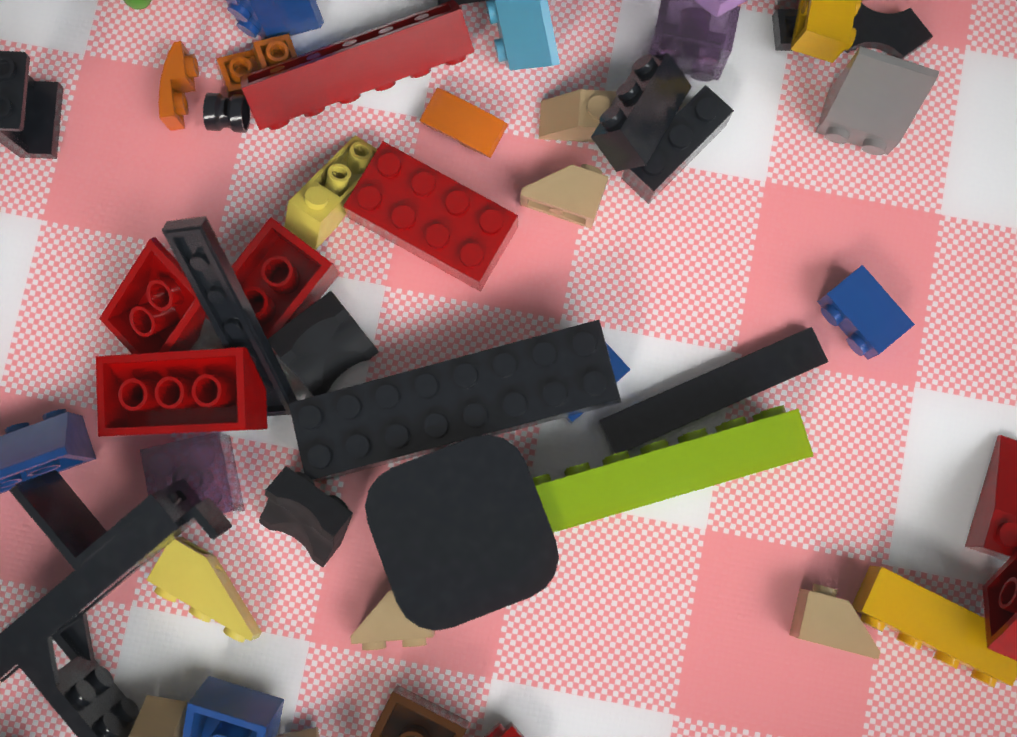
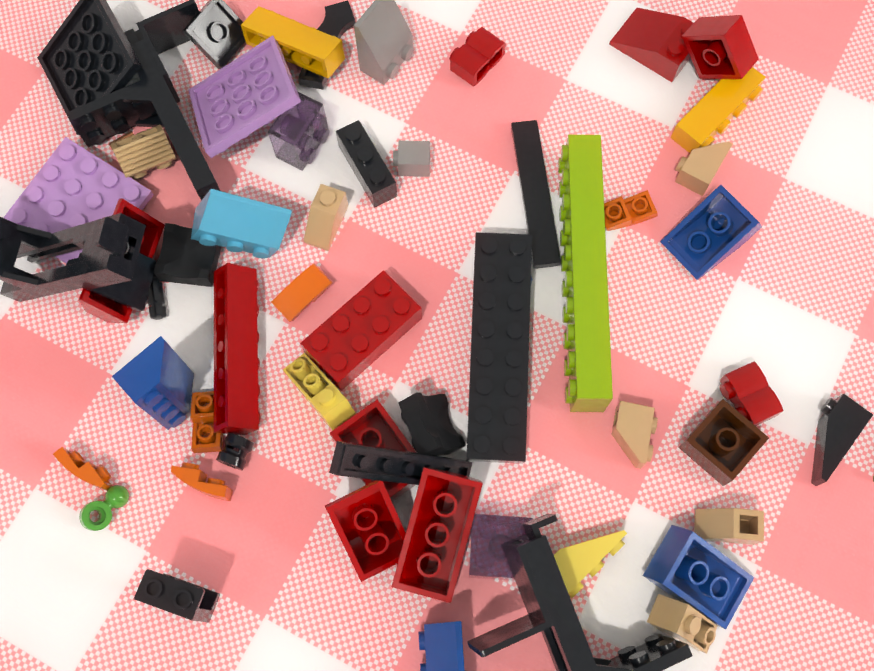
camera: 75 degrees left, 10 degrees down
black brick [259,466,353,567] -> none
black tile [365,434,559,631] -> none
tan slope [520,164,609,229] -> none
black brick [591,51,692,172] -> none
blue brick [817,265,915,360] -> none
none -> light grey brick [393,140,430,177]
none -> red brick [449,27,506,86]
none -> orange slope [604,190,658,231]
none -> blue slope [660,185,762,280]

